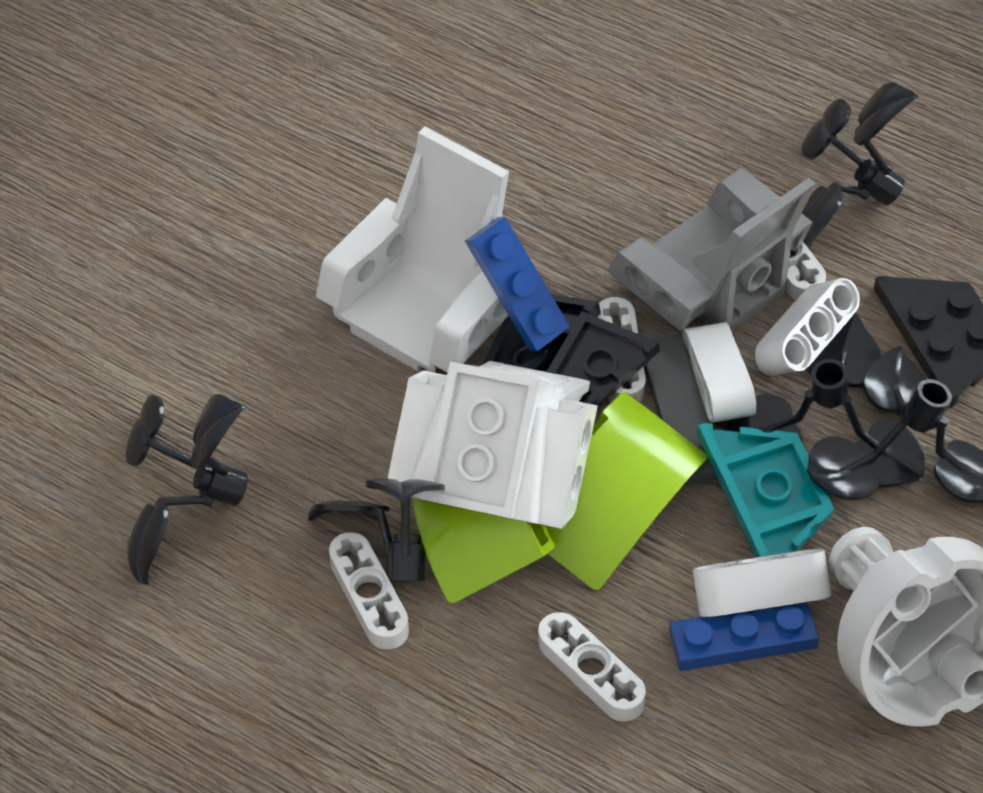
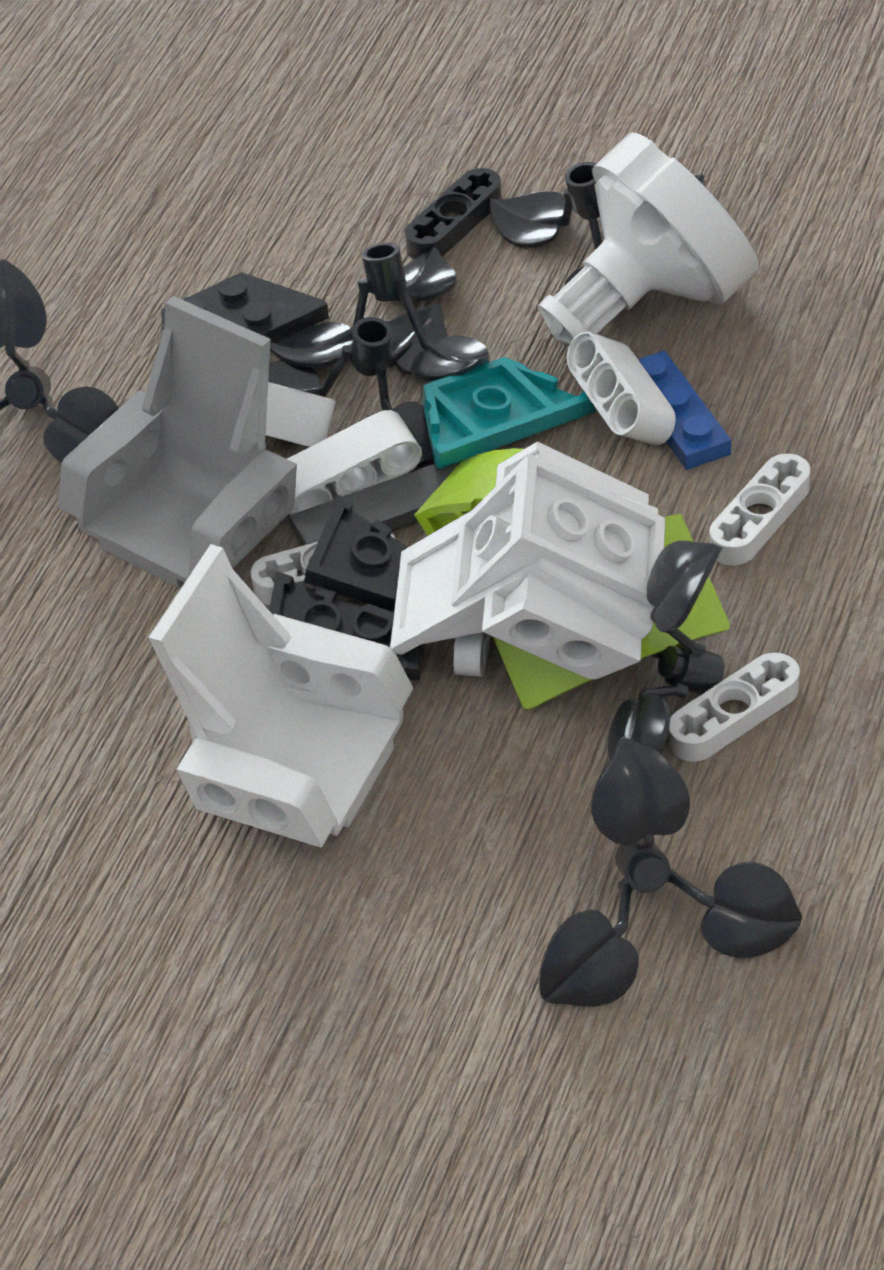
camera: 100 degrees left, 5 degrees down
blue plate [465,217,570,351] -> none

